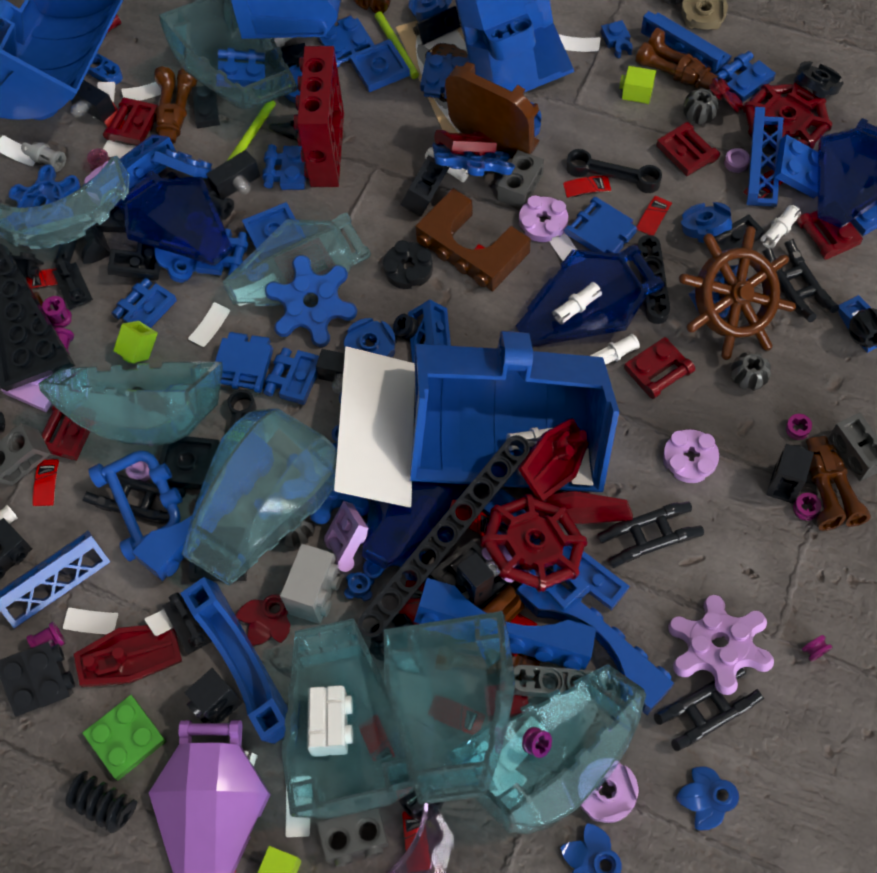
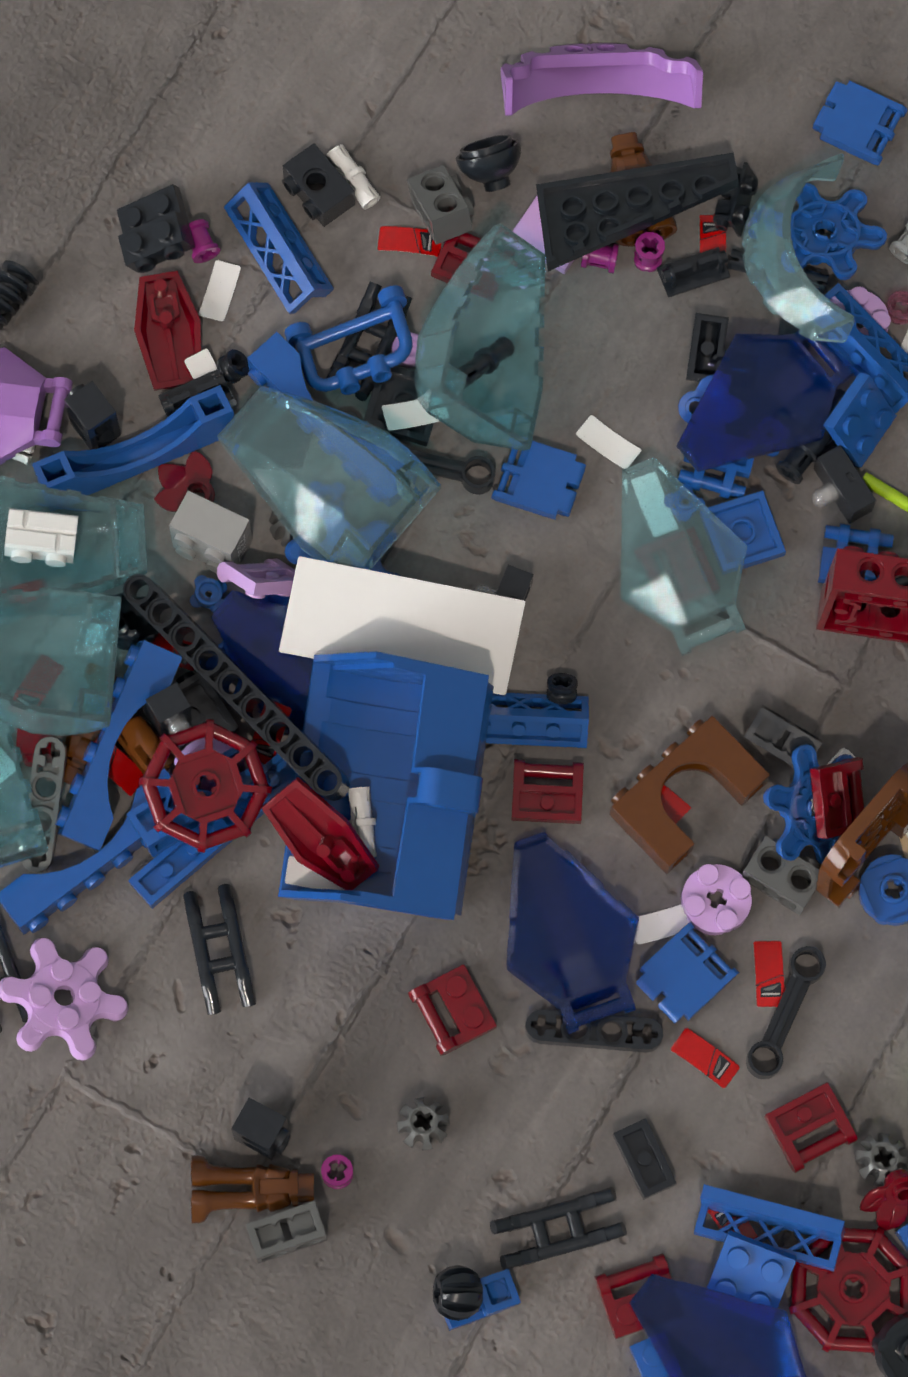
camera: 90 degrees right, 10 degrees up
black tile [80,221,111,264] -> none
bright green plate [83,695,167,781] -> none
blue plate [111,278,177,328] -> none
lime brick [113,321,158,363] -> none
blue plate [263,348,319,405] -> none
blue plate [264,255,357,347] -> none
blue plate [344,318,396,357] -> none
black plate [383,240,433,289] -> none
dark red piece [535,491,633,524] -> none
white pin [552,282,602,325] -> none
white axle [590,334,640,365] -> none
lavender plate [663,429,719,483] -> none
reddish brown brick [679,226,796,360] -> none
blue plate [681,202,733,243] -> none
lavender tile [724,148,750,173] -> none
white pin [761,205,801,248] -> none
magenta bush [793,493,822,521] -> none
magenta bush [802,635,833,662] -> none
none -> black bush [217,349,250,384]
none -> white sticker [382,394,448,431]
none -> dark red plate [511,759,584,824]

